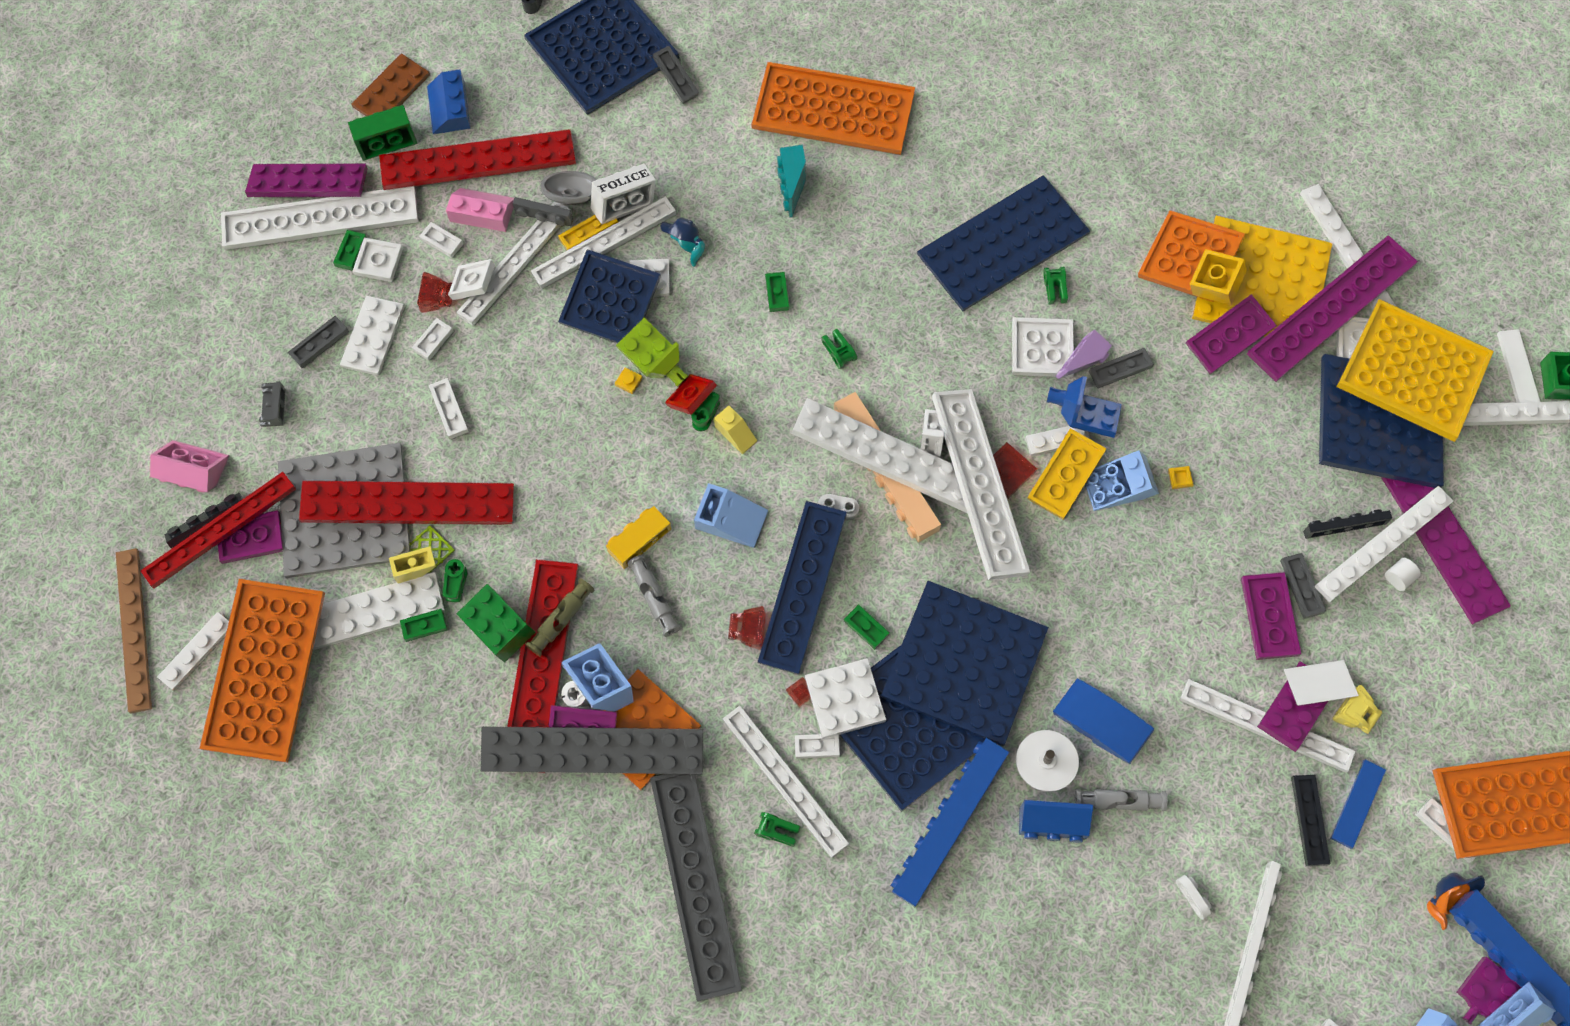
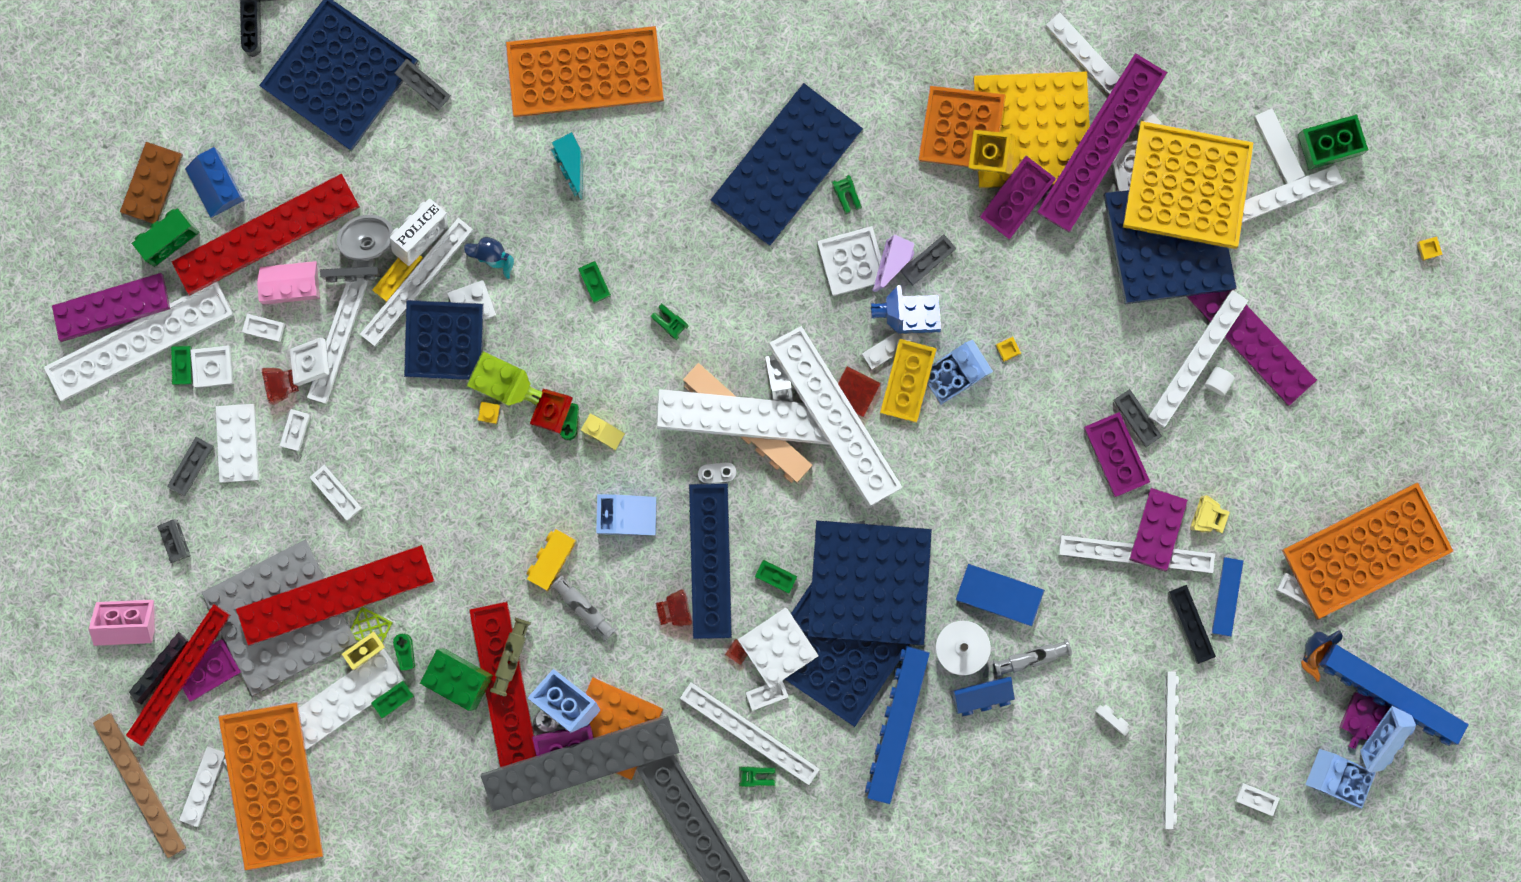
camera: 20 degrees left, 15 degrees up
white sticker [1284,660,1359,706] -> none
black plate [1303,509,1392,539] -> none

